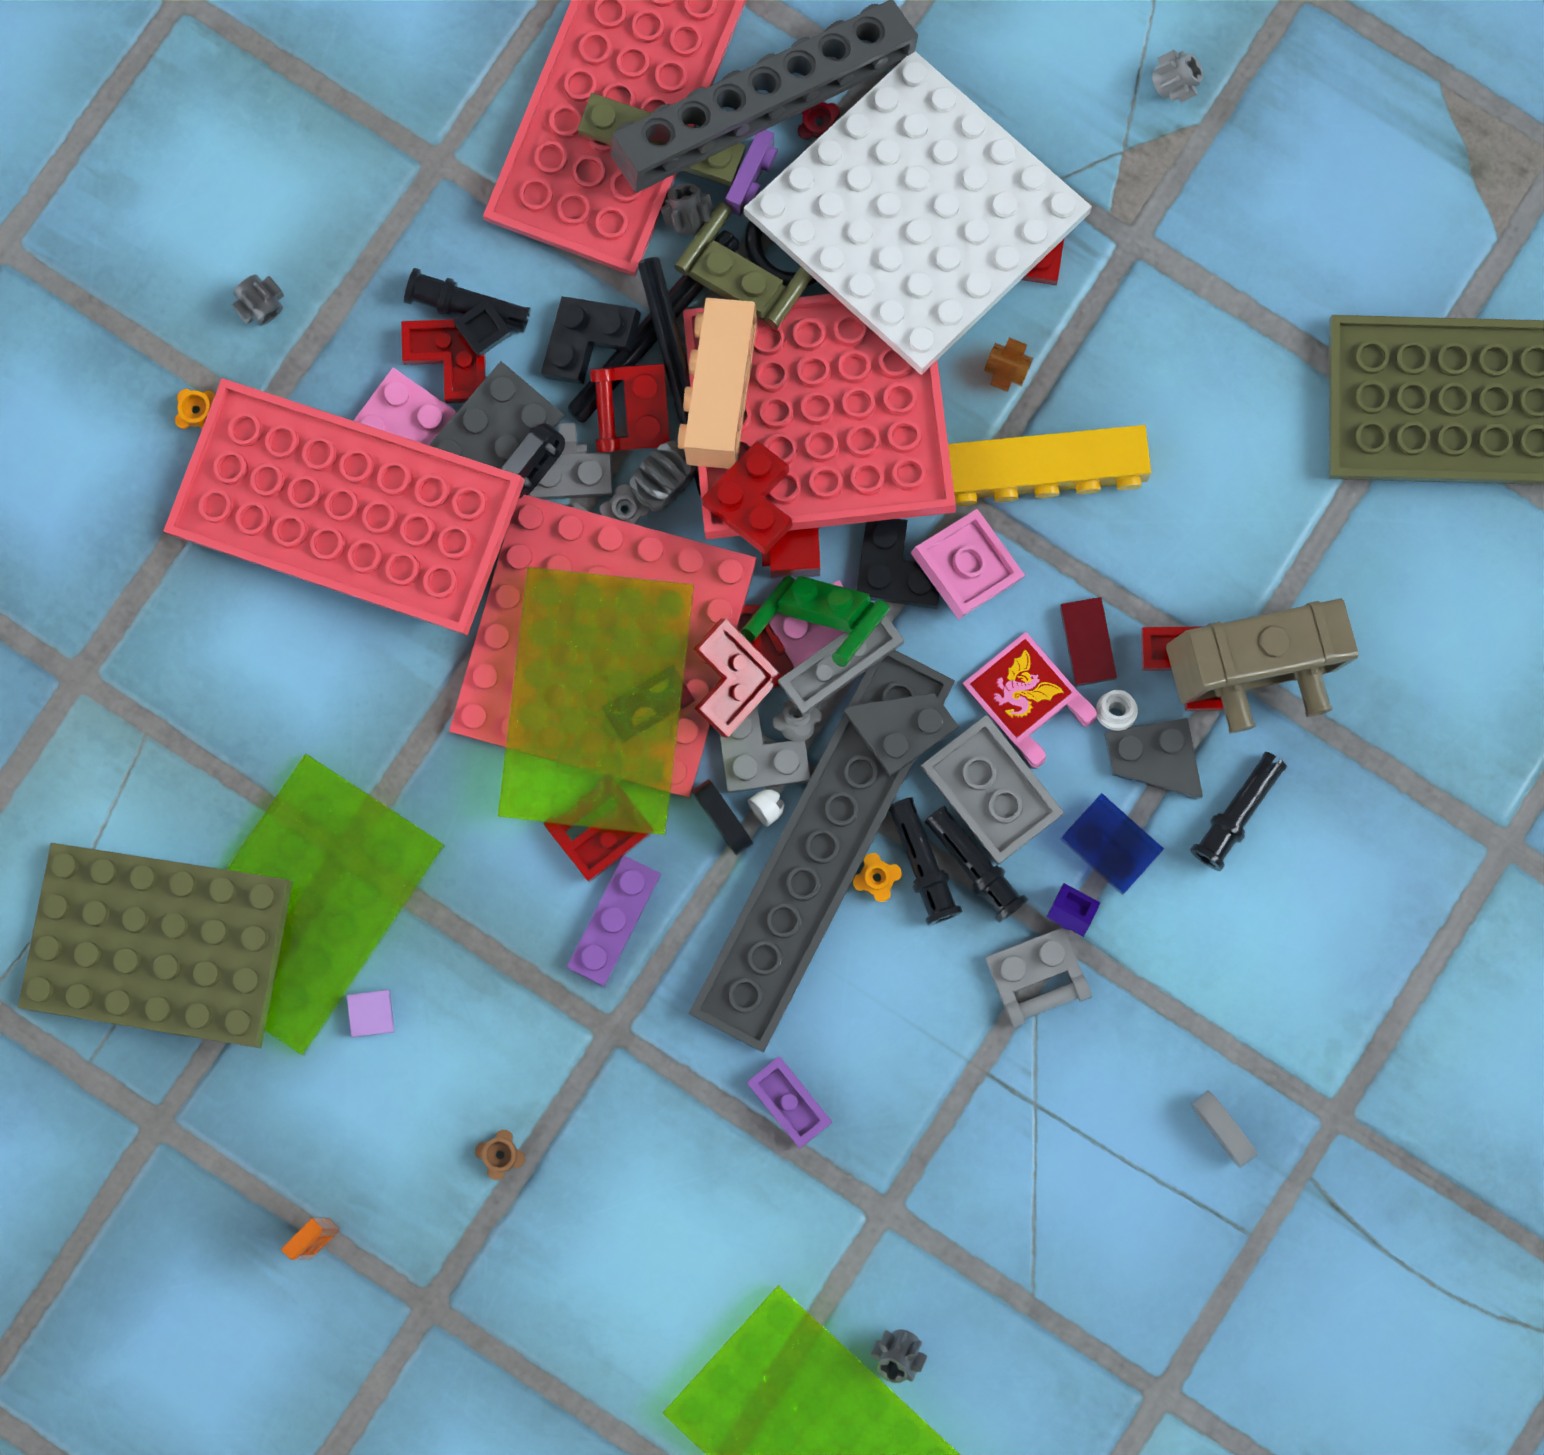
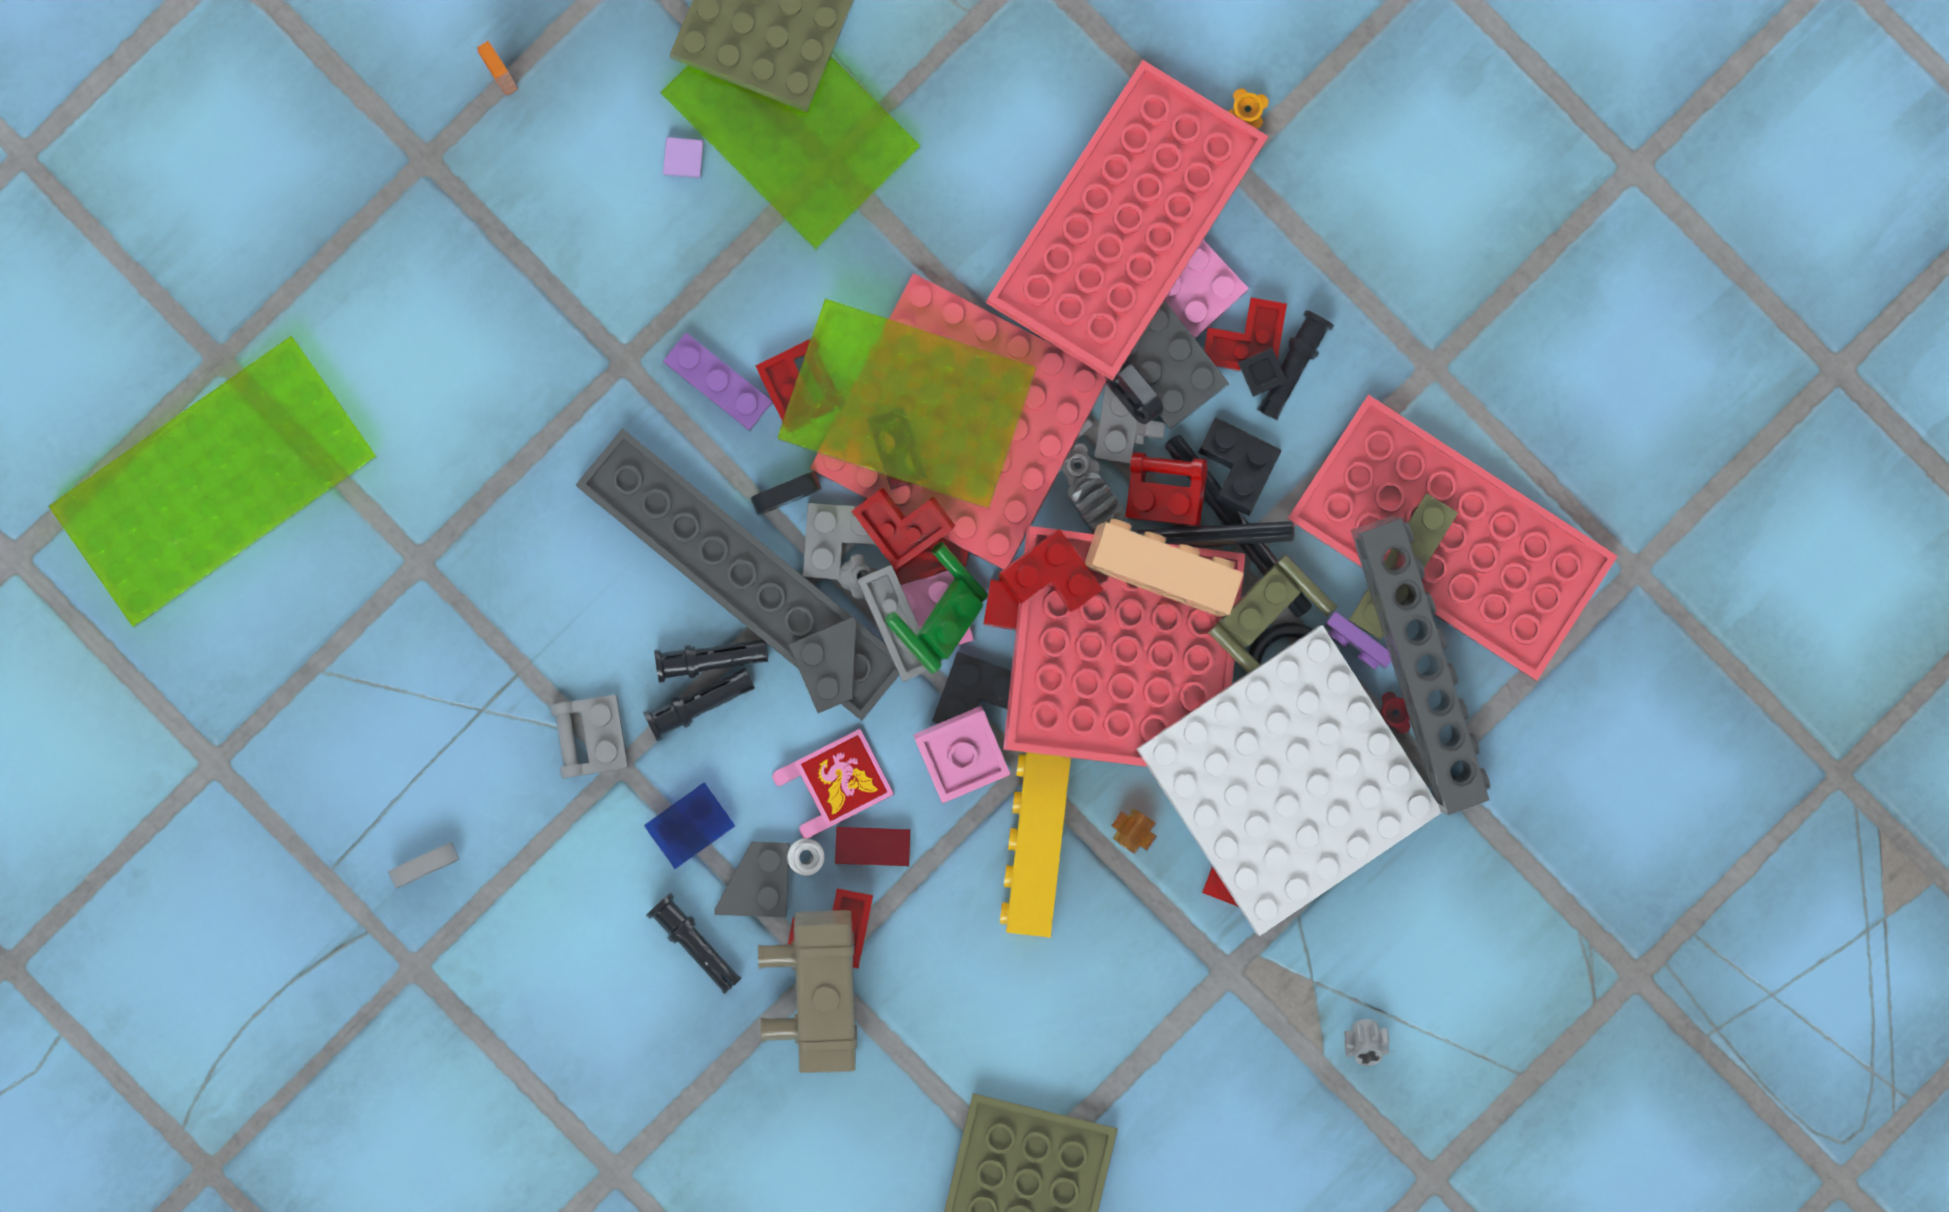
camera: 105 degrees right, 5 degrees up
flat silver gear [232,274,284,326] -> none
medium nougat plate [475,1130,525,1180] -> none
flat silver gear [661,184,714,235] -> none
medium lavender plate [746,1056,832,1149] -> none
white hinge [748,790,785,827] -> none
light orange plate [853,853,902,902] -> none
flat silver gear [870,1329,927,1383] -> none
light grey plate [921,715,1064,865] -> none
dark purple plate [1046,883,1101,937] -> none

